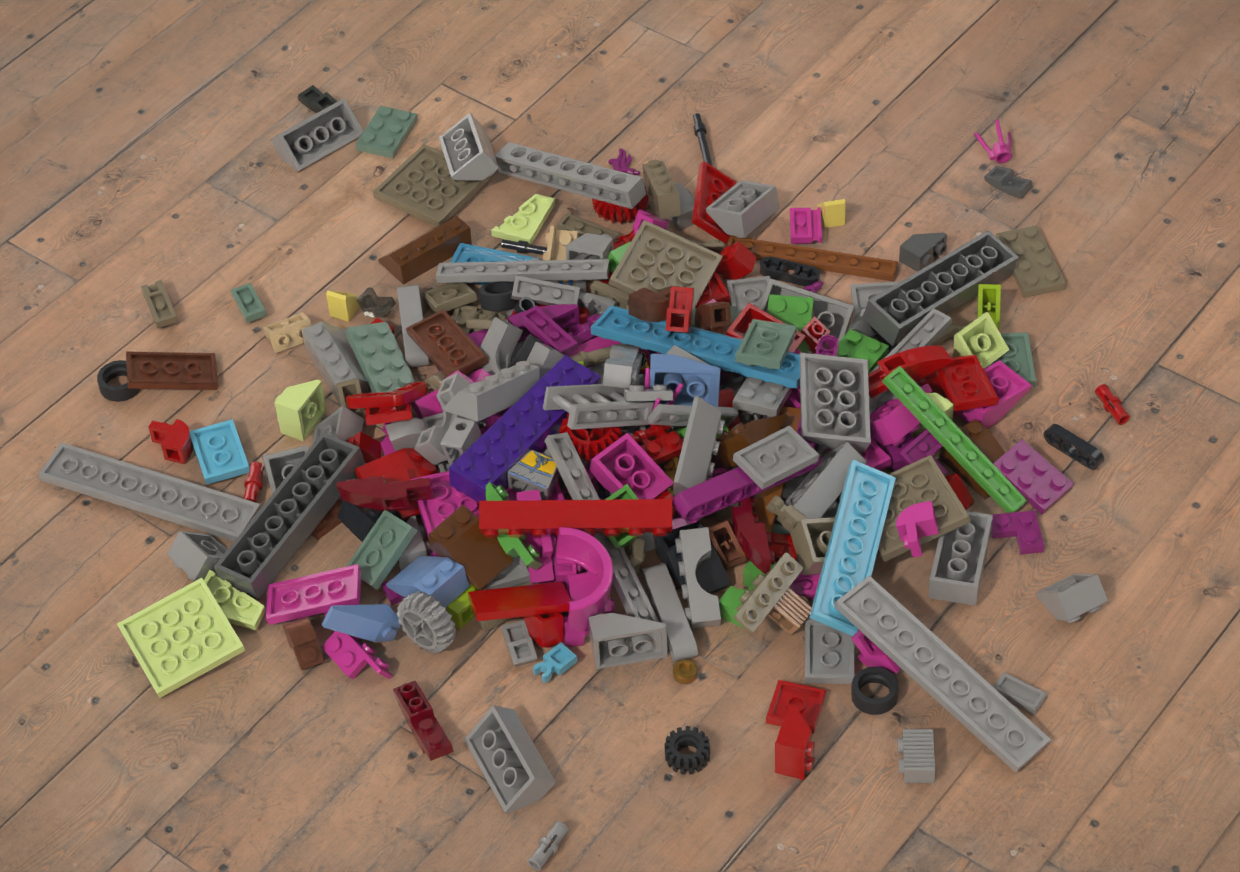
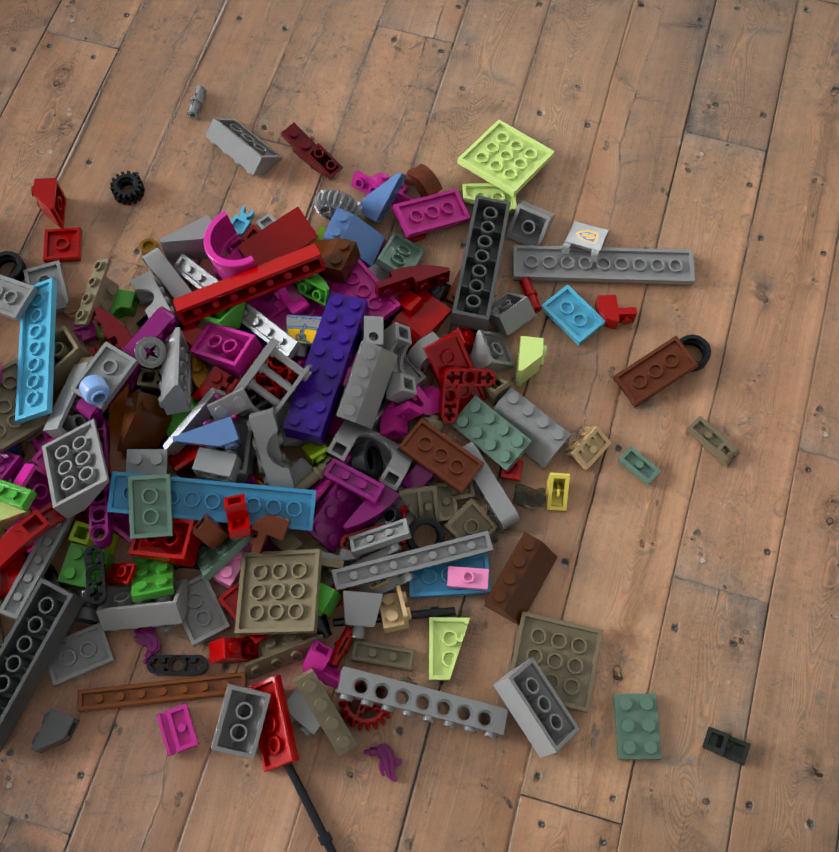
camera: 155 degrees right, 20 degrees up
light grey slope [270,98,363,171] -> none
light yellow slope [817,199,846,228] -> none
none -> light blue head [79,375,110,405]
none -> black beam [84,545,108,606]
none -> light grey gear [134,336,166,368]
none -> bright pink plate [447,566,489,591]
none -> flag [561,221,608,263]

